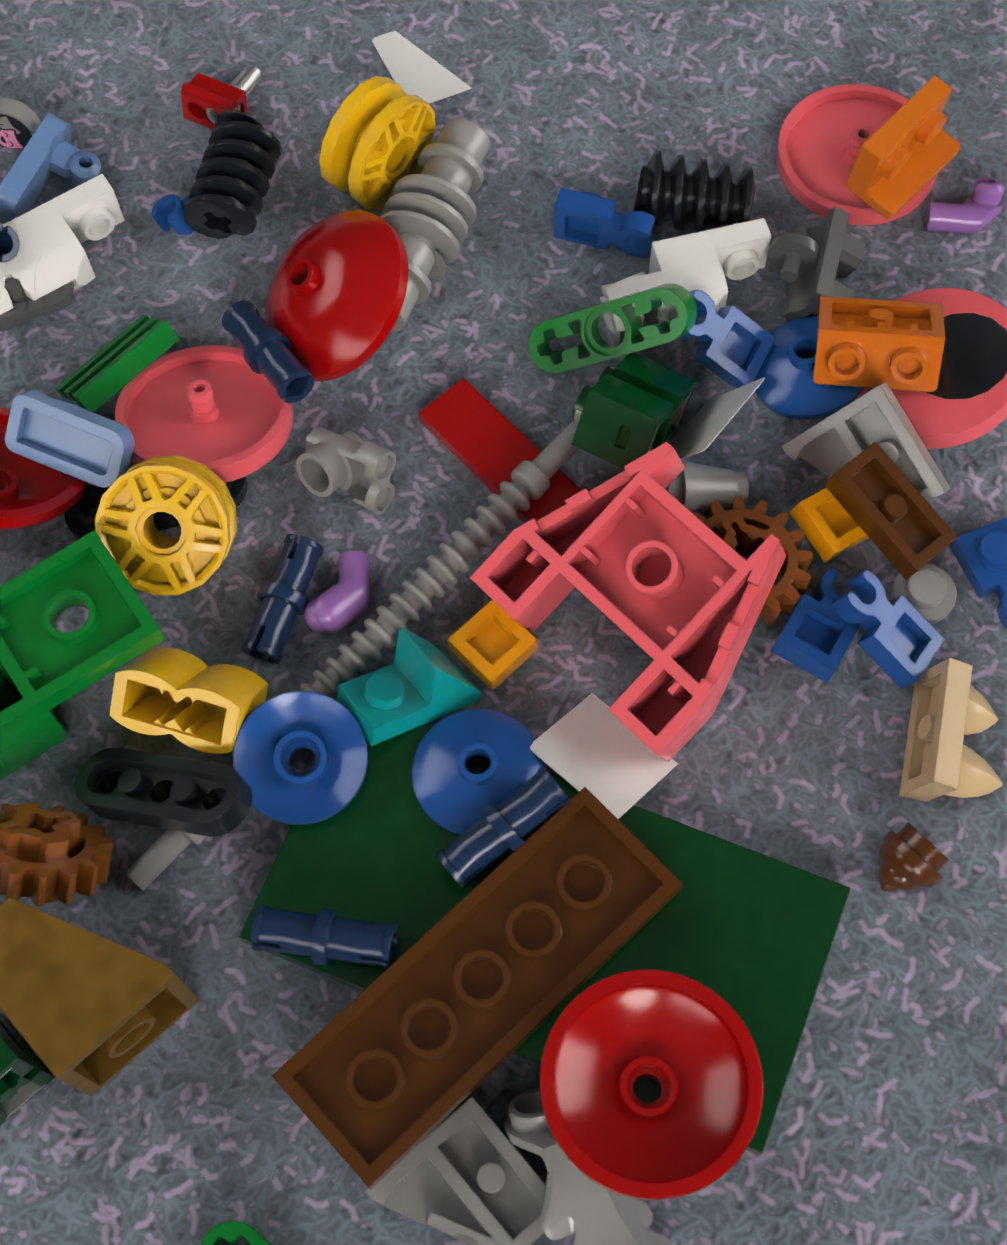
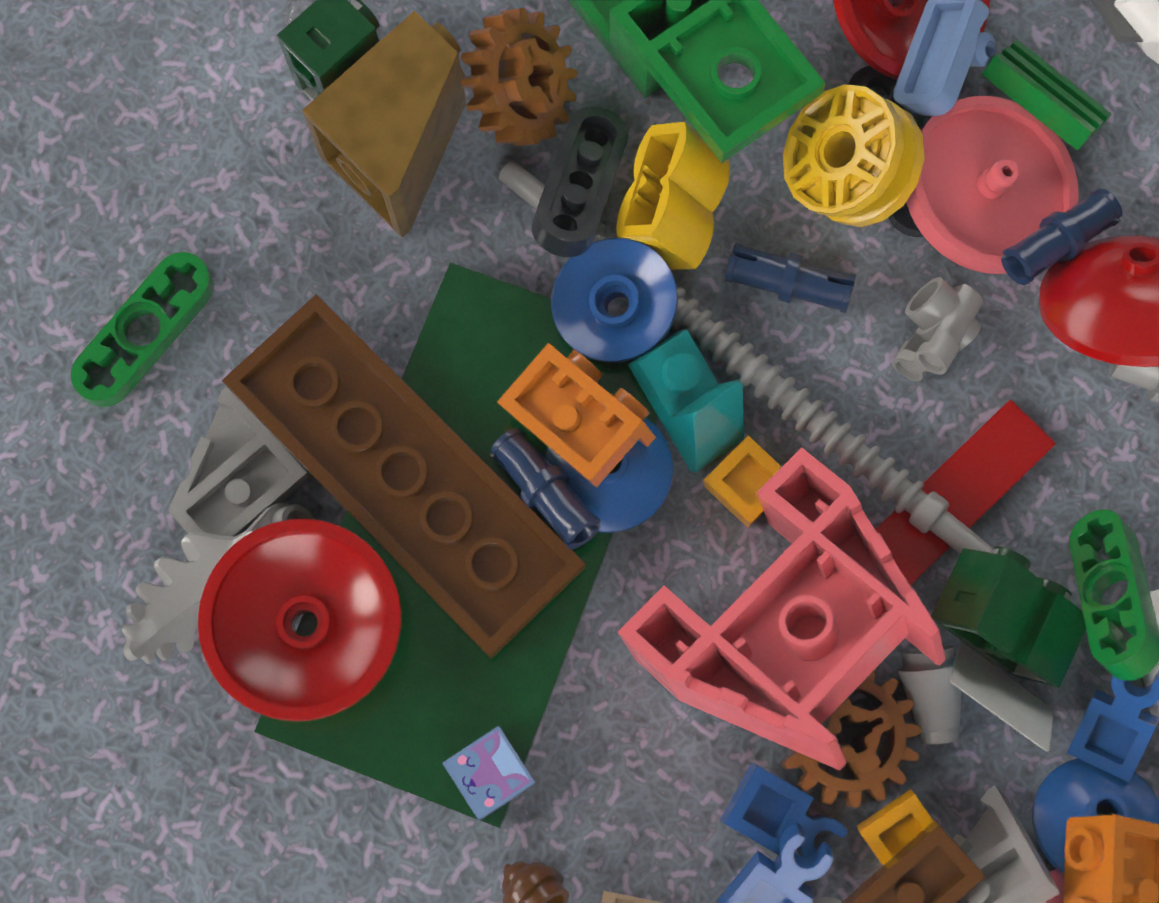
camera: 90 degrees right, 10 degrees up
dark blue pin [251,905,399,969] -> none
medium lavender arm [304,550,370,633] -> none
white sticker [530,693,678,819] -> none
none -> tile [443,726,536,821]
none -> orange bracket [497,343,656,488]

